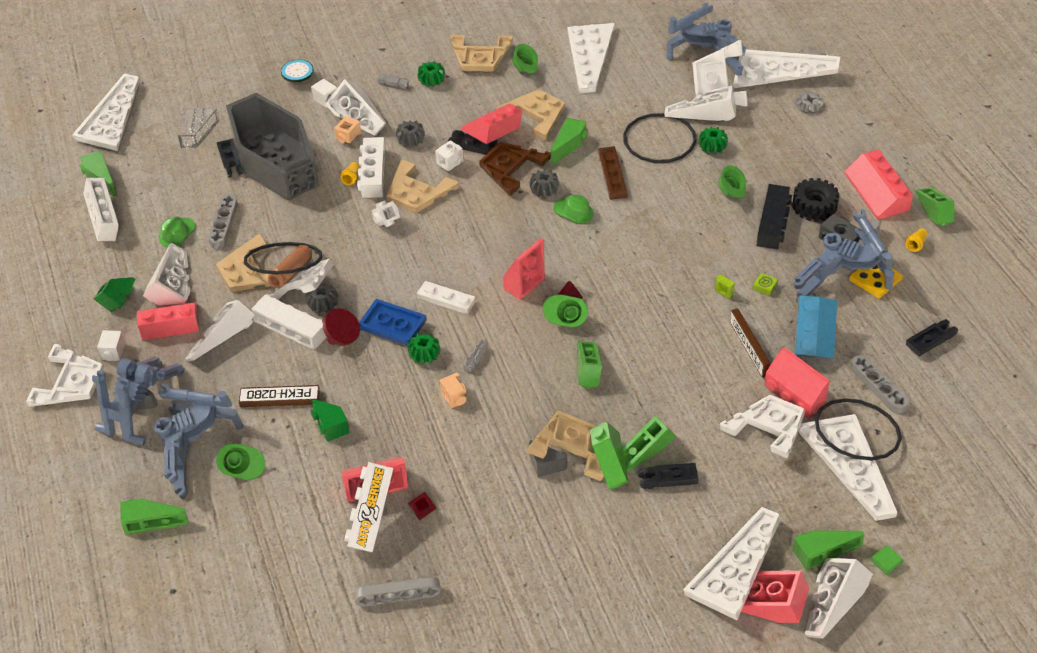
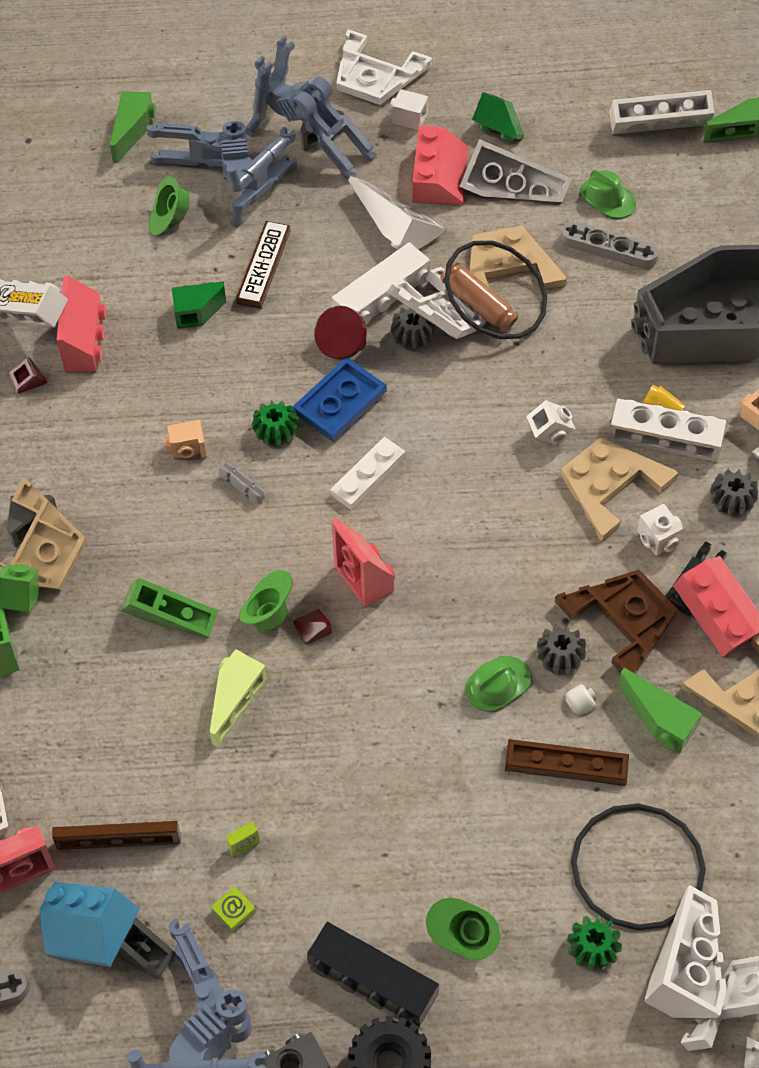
camera: 105 degrees right, 10 degrees up
none -> yellowish green slope [210,649,267,747]
none -> white piece [565,684,597,716]

